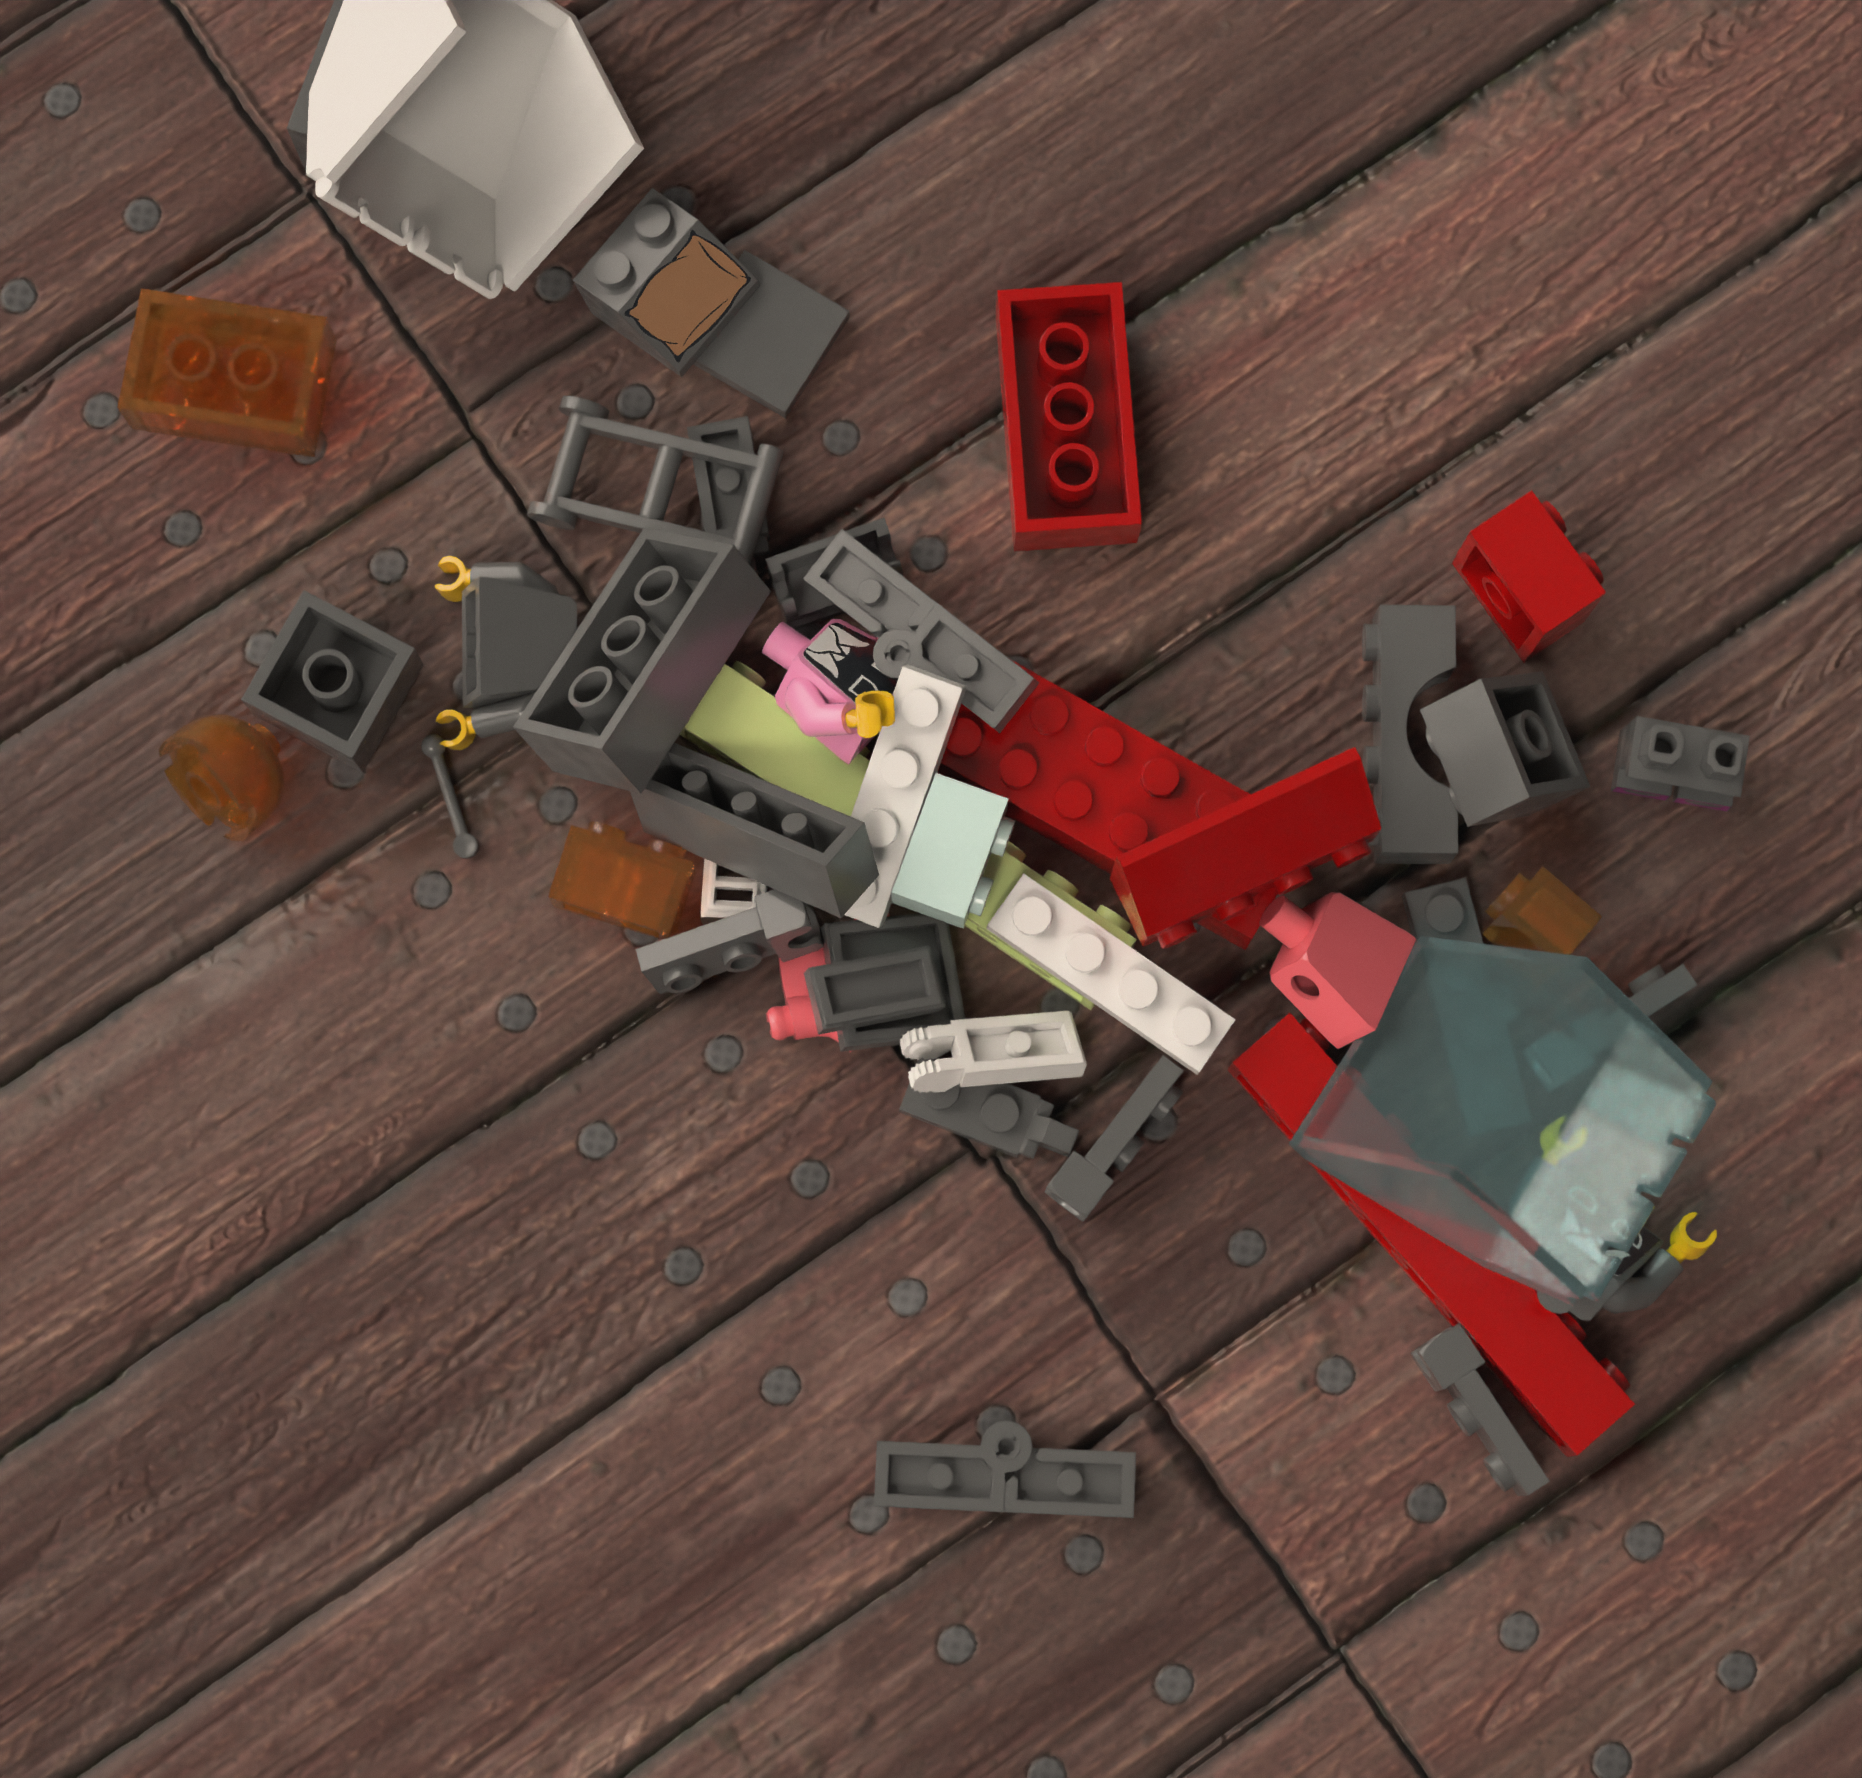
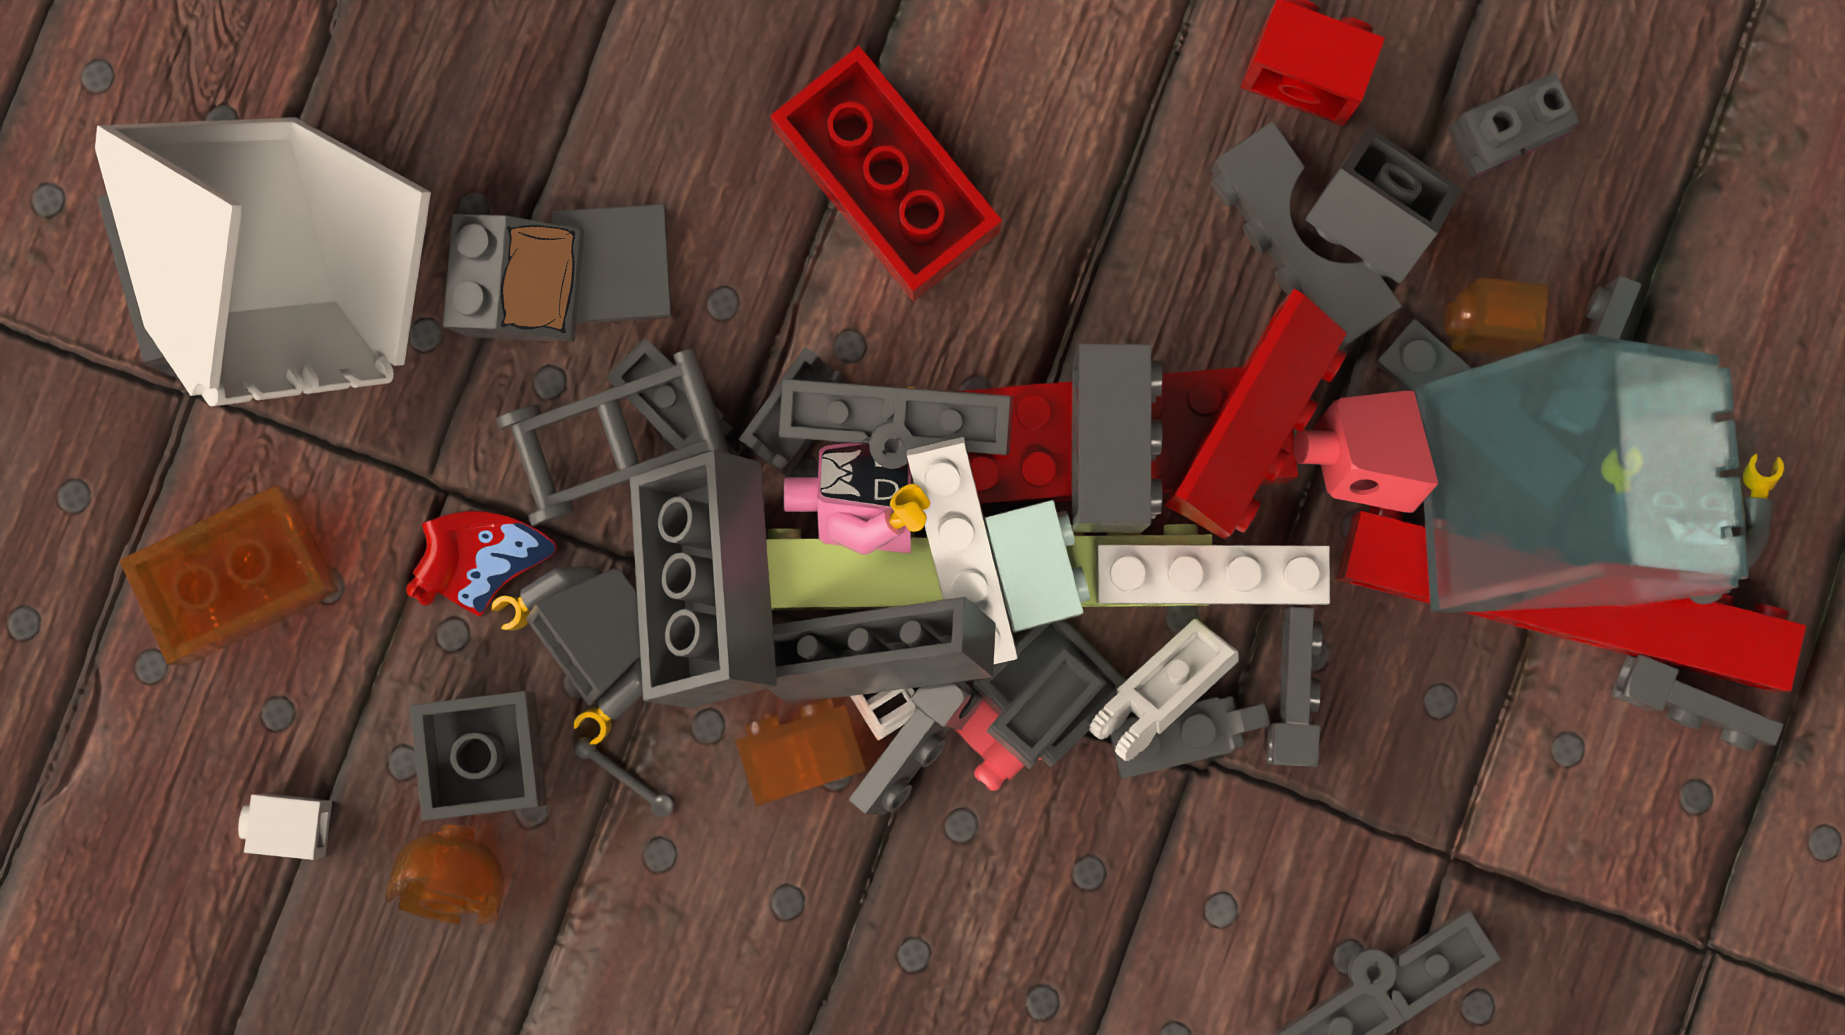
camera: 35 degrees left, 5 degrees up
none -> white brick [238,793,332,860]
none -> arm [406,510,557,617]
none -> dark grey brick [1072,344,1162,533]

